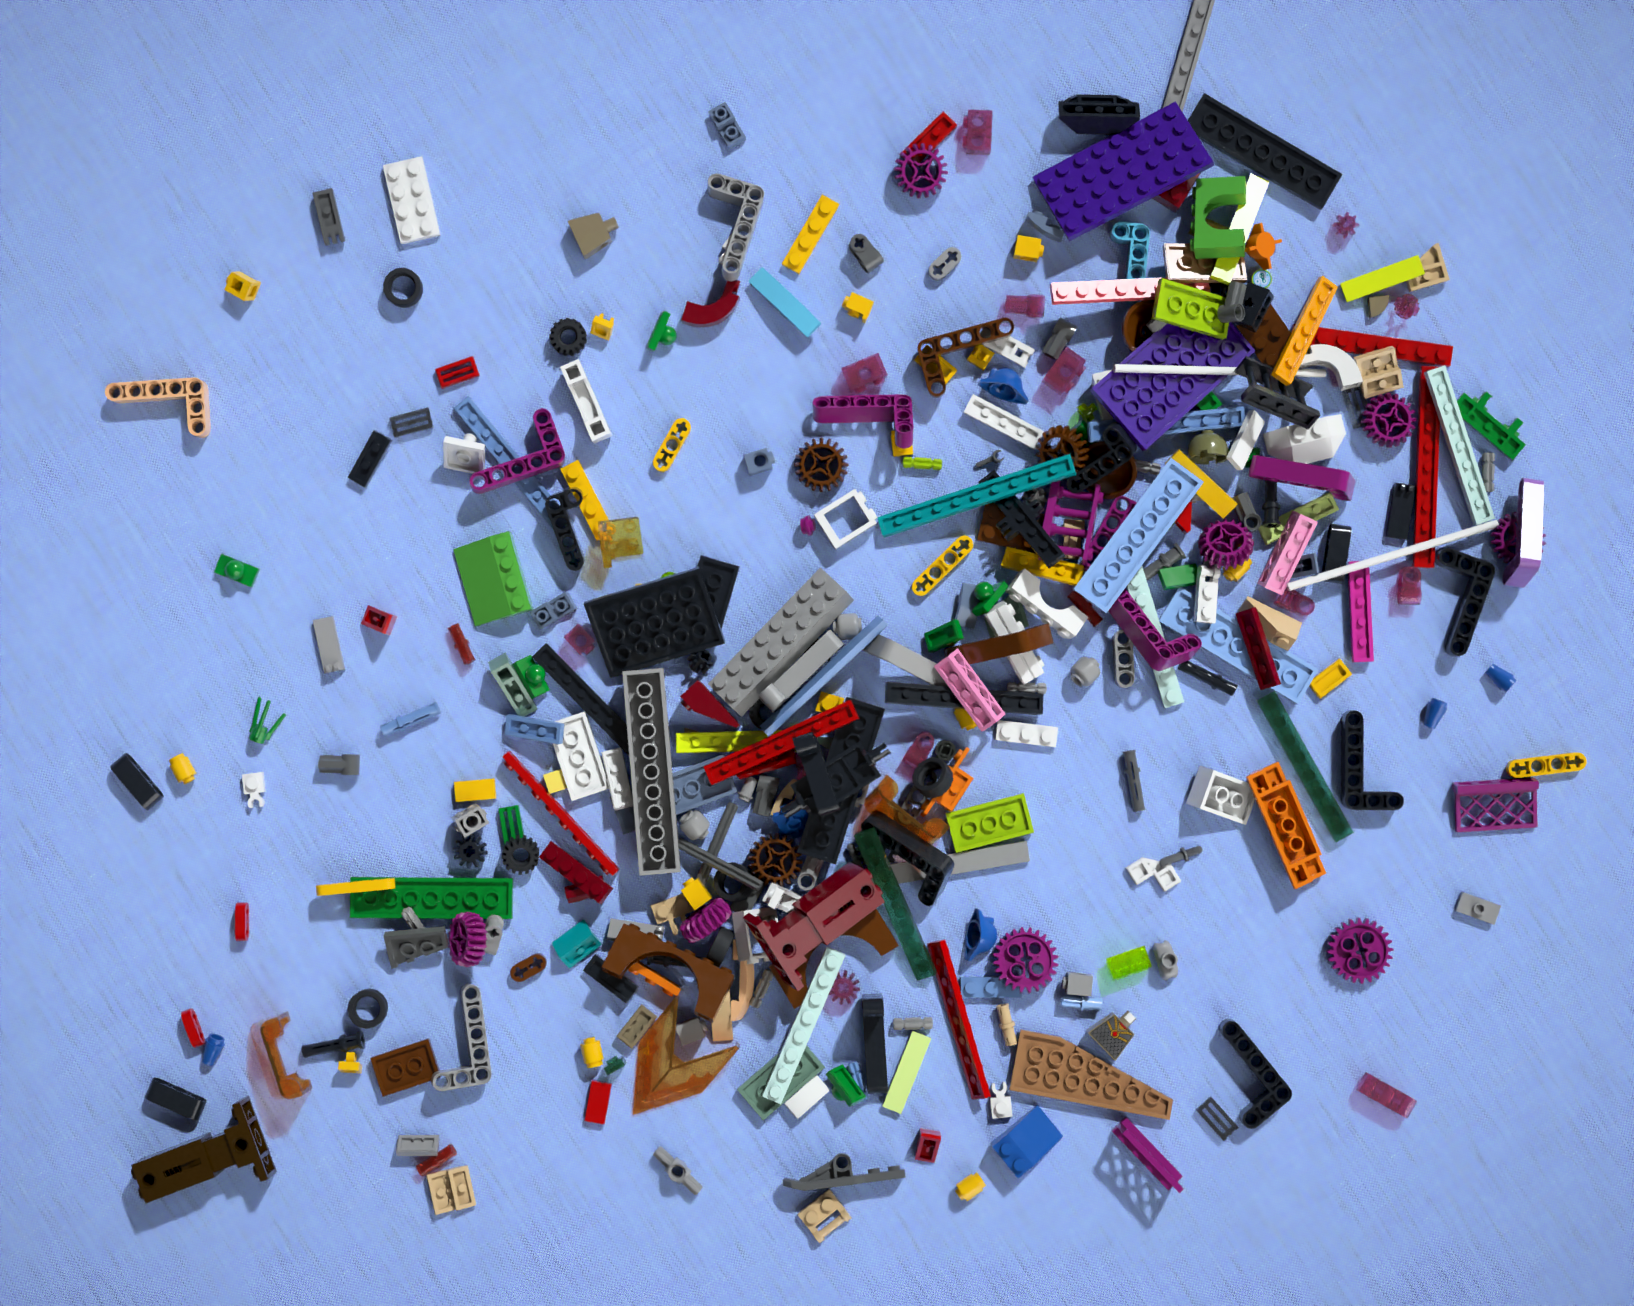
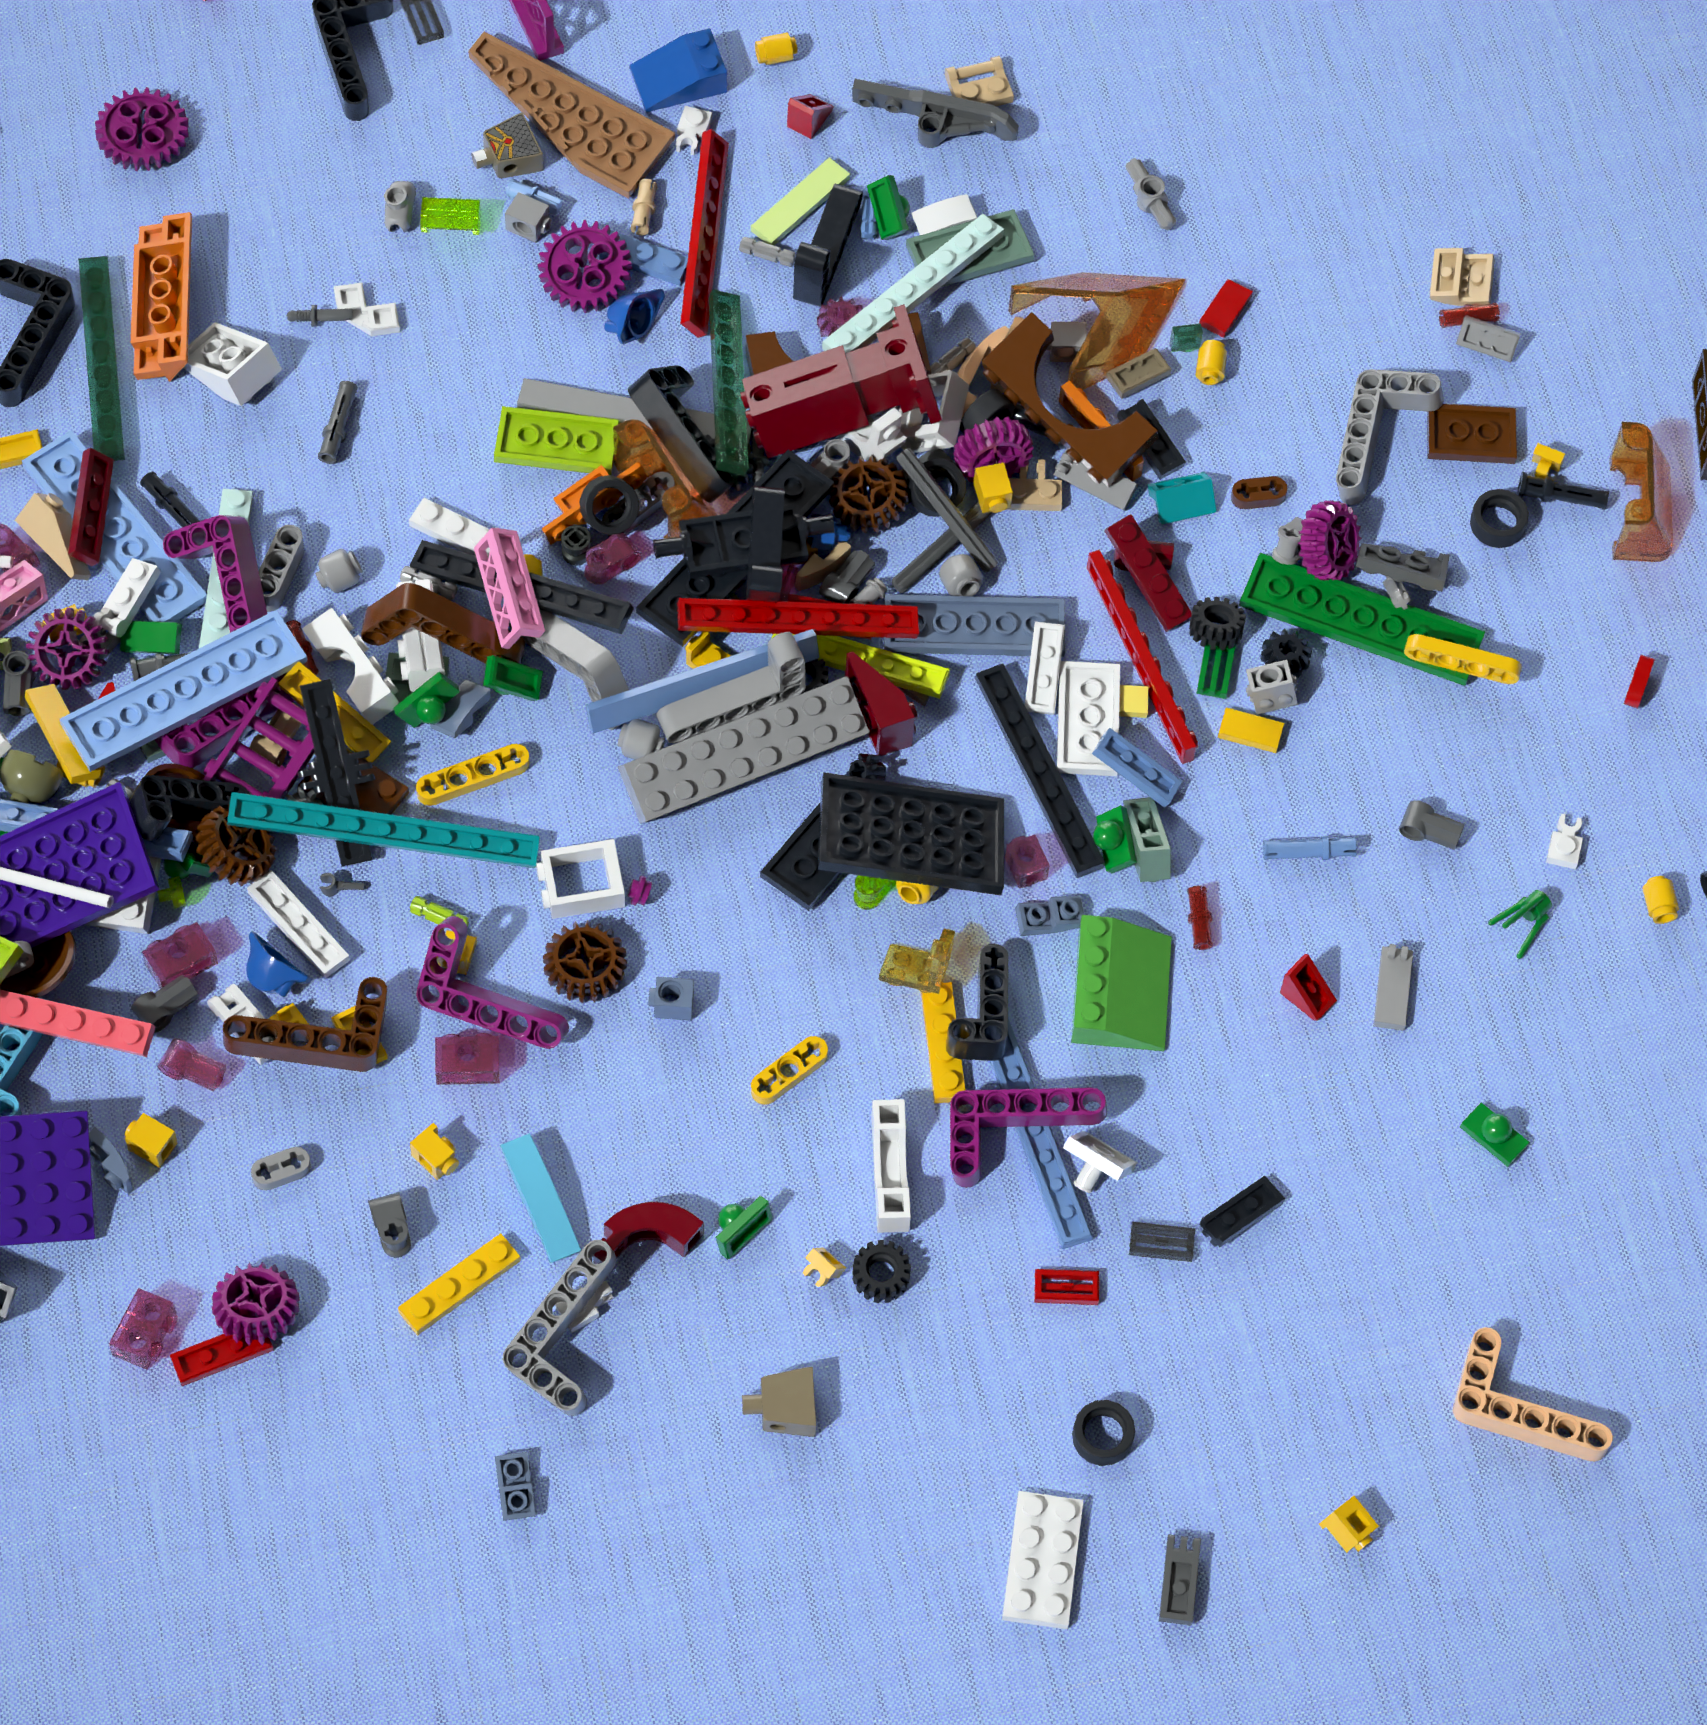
camera: 165 degrees left, 25 degrees down
light grey brick [622,668,681,876] -> none

